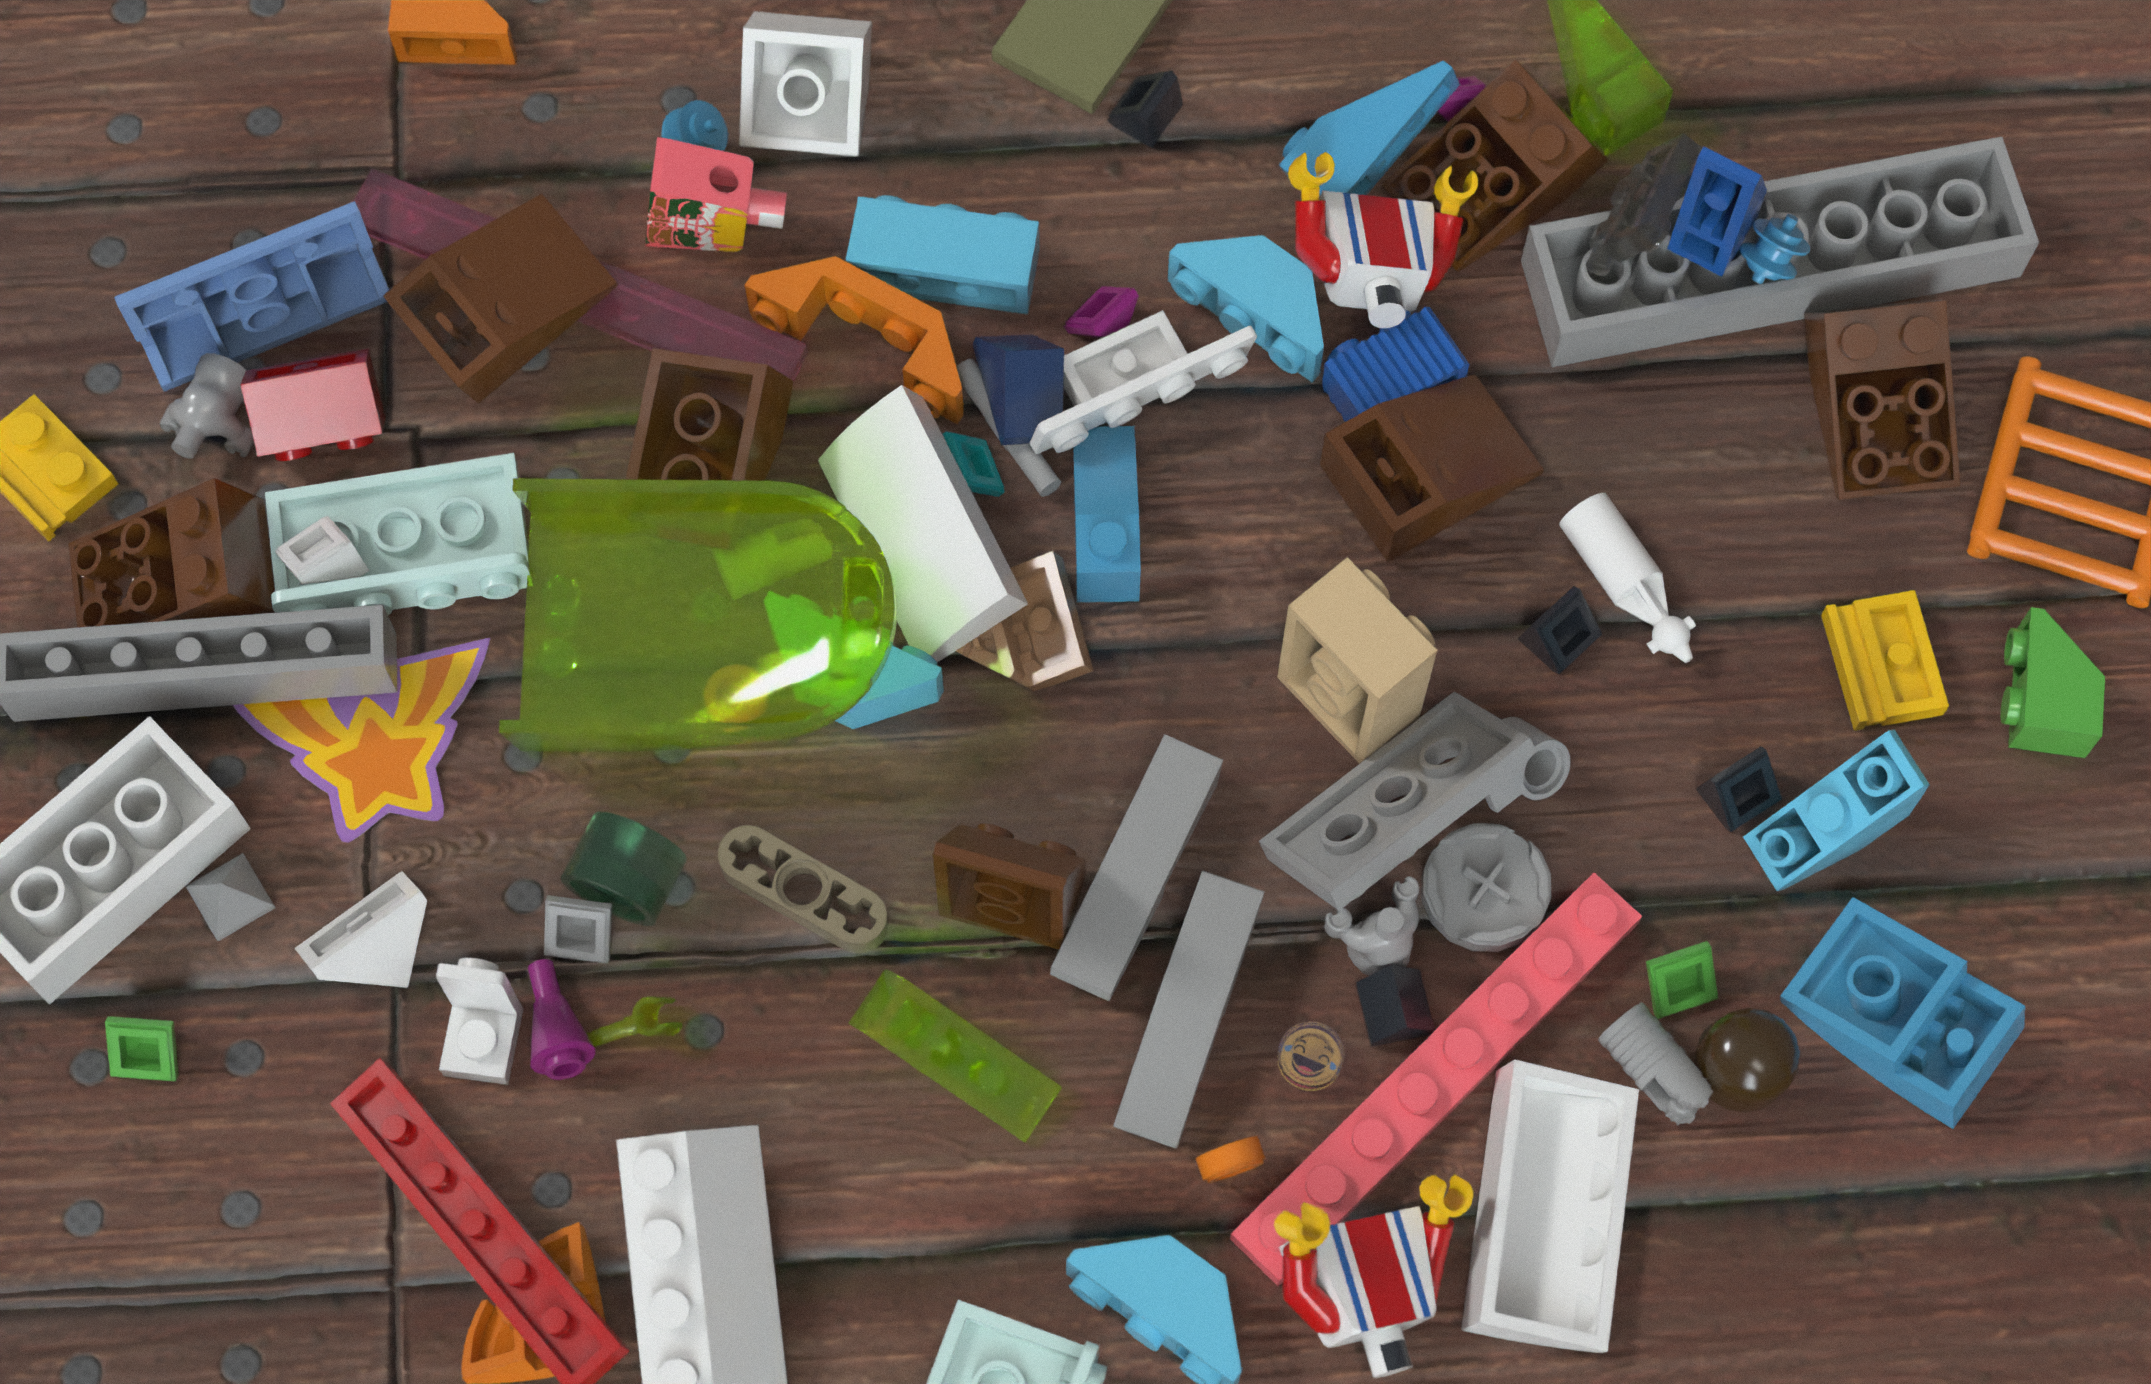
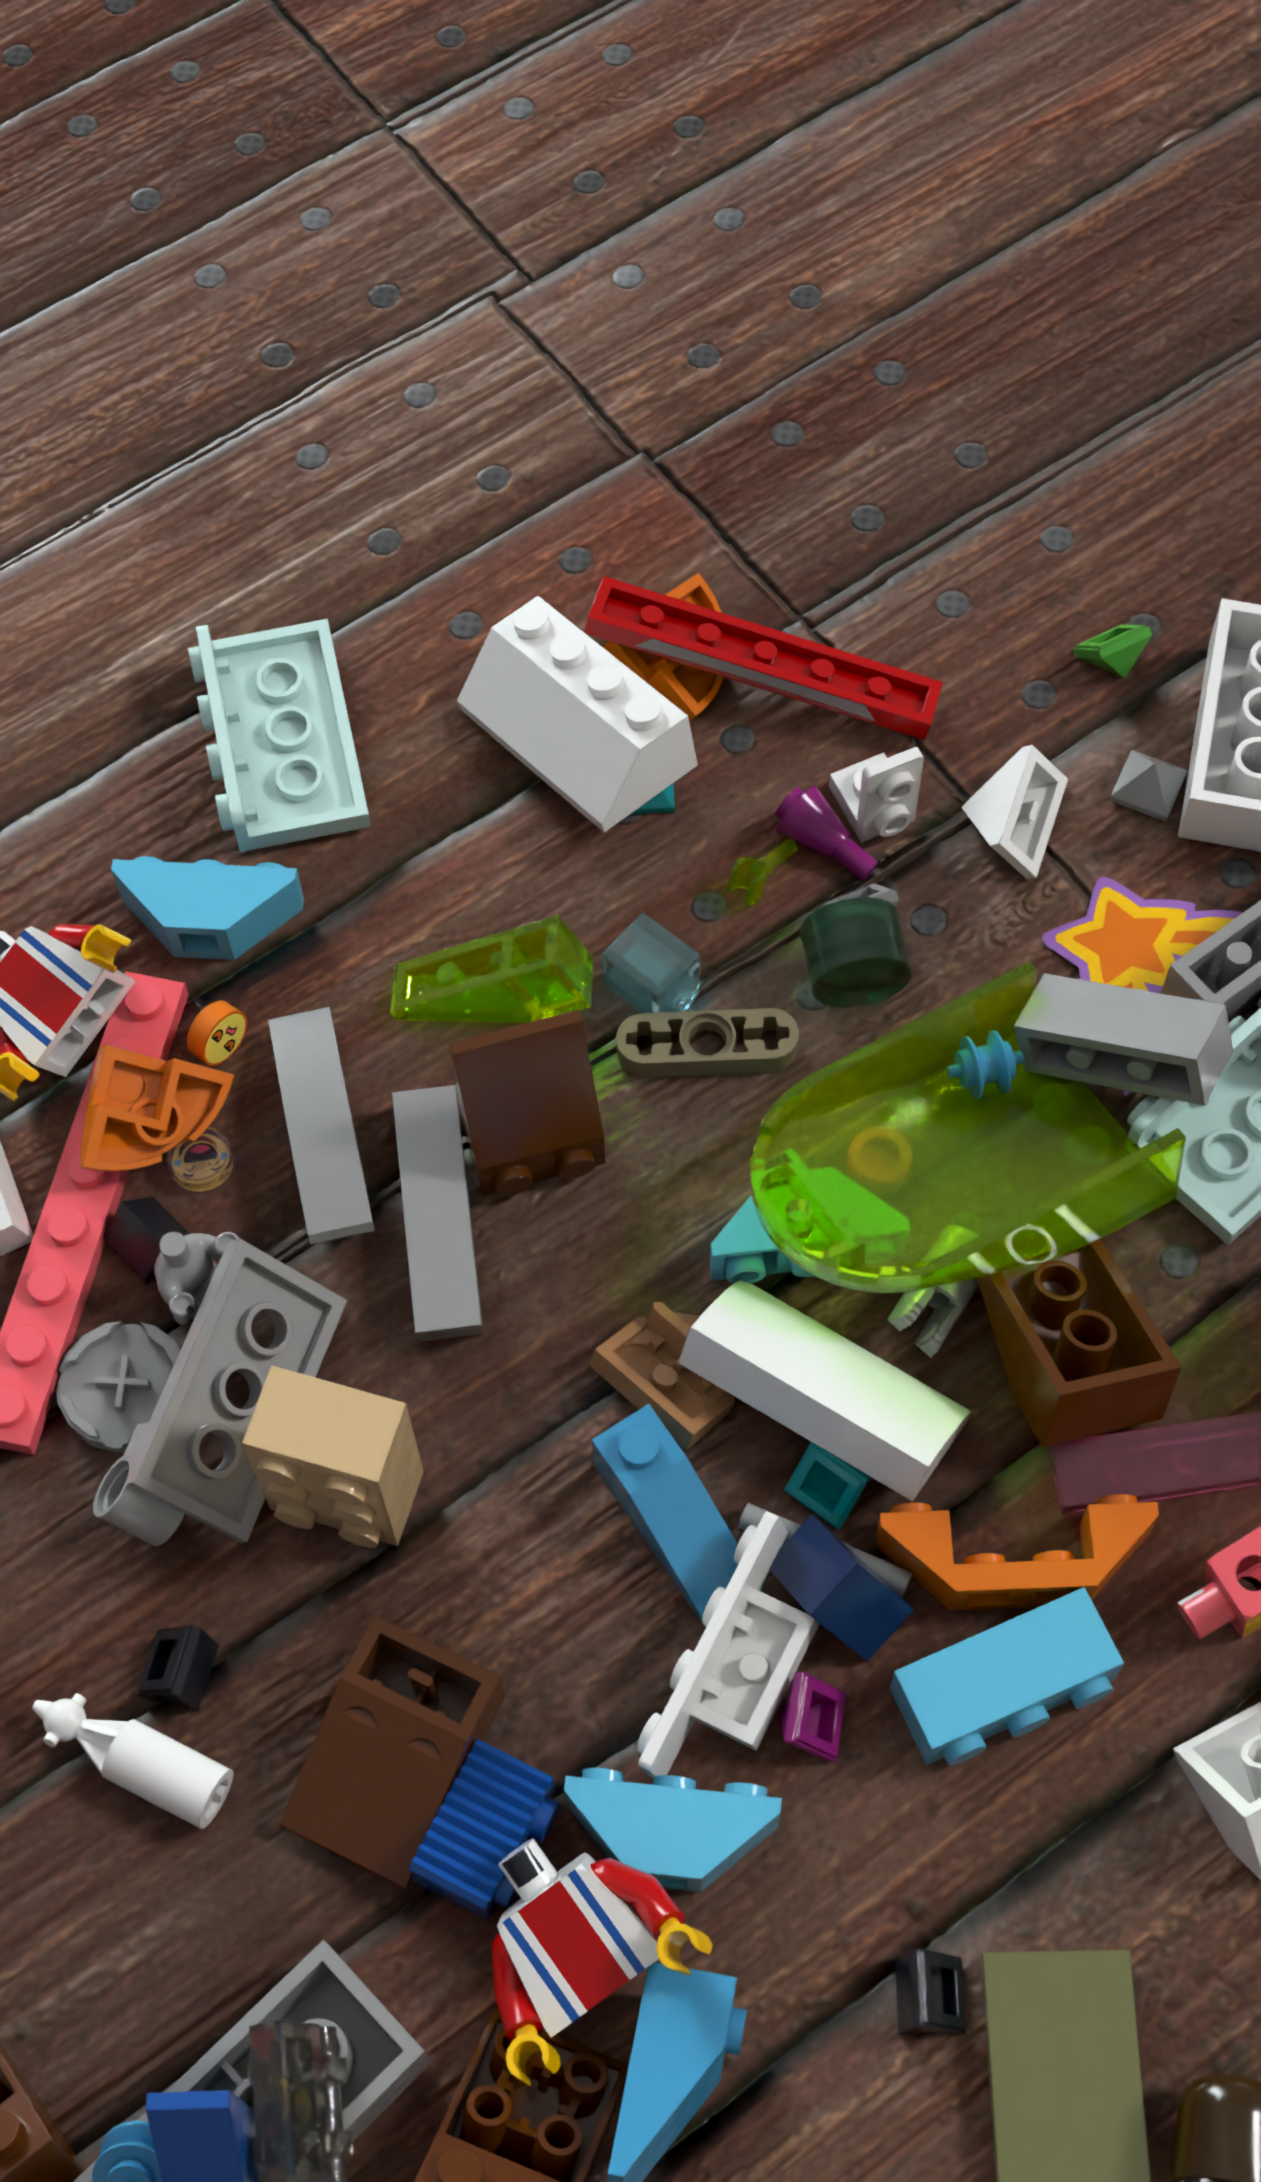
camera: 150 degrees right, 5 degrees down
none -> orange brick [79,1044,234,1172]
none -> clear light blue brick [602,912,701,1013]
none -> dark azure wheel [946,1030,1024,1100]
none -> light grey brick [1014,973,1233,1106]

